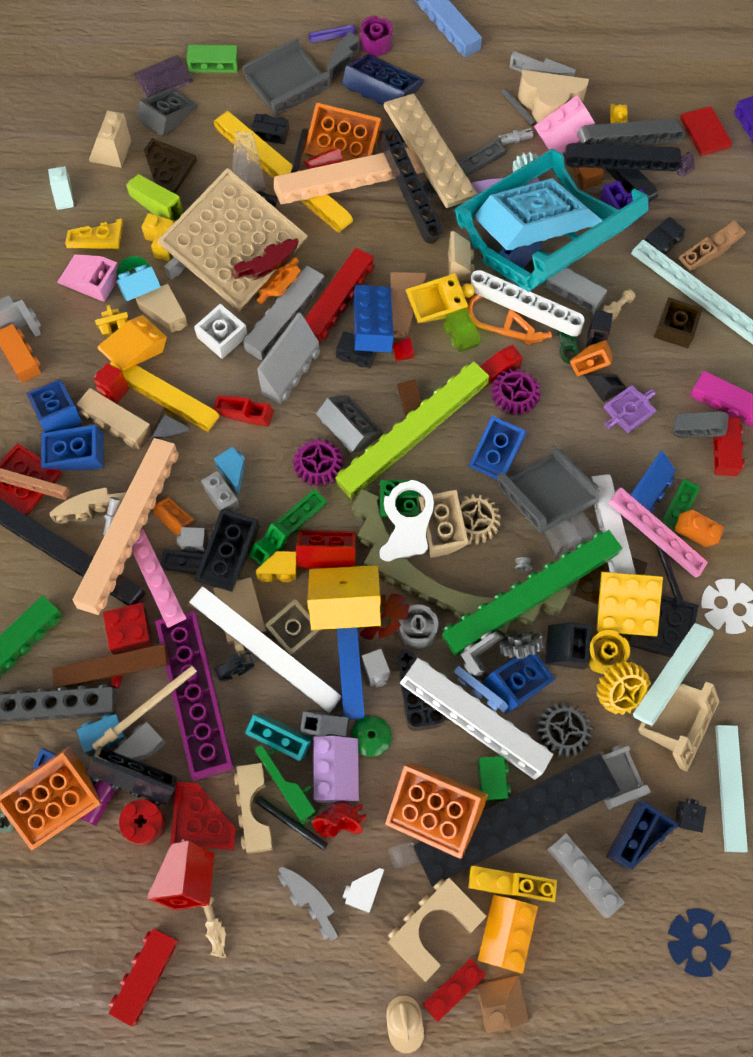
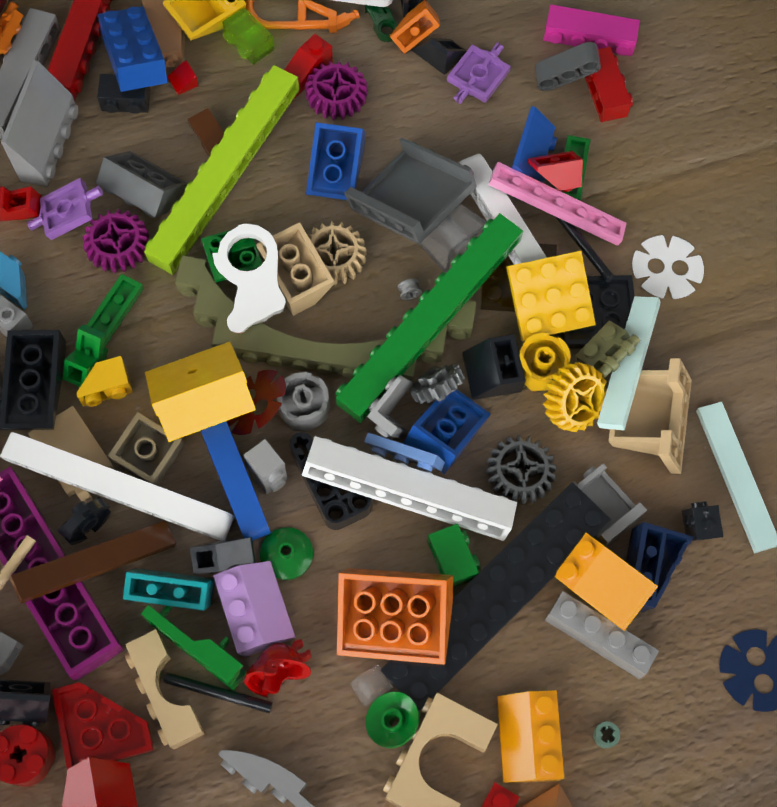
camera: 20 degrees left, 0 degrees up
red slope [296,530,356,569] -> none
white slope [343,868,384,913] -> none
yellow slope [468,866,557,902] -> none
orange brick [674,510,724,547] -> none
none -> reddish brown tile [10,521,176,604]
none -> medium lavender plate [27,178,103,240]
none -> green dish [365,692,419,748]
none -> slope [528,151,583,192]
none -> light orange slope [554,533,658,631]
none -> olive plate [575,320,640,378]
none -> sand green bush [593,721,620,749]

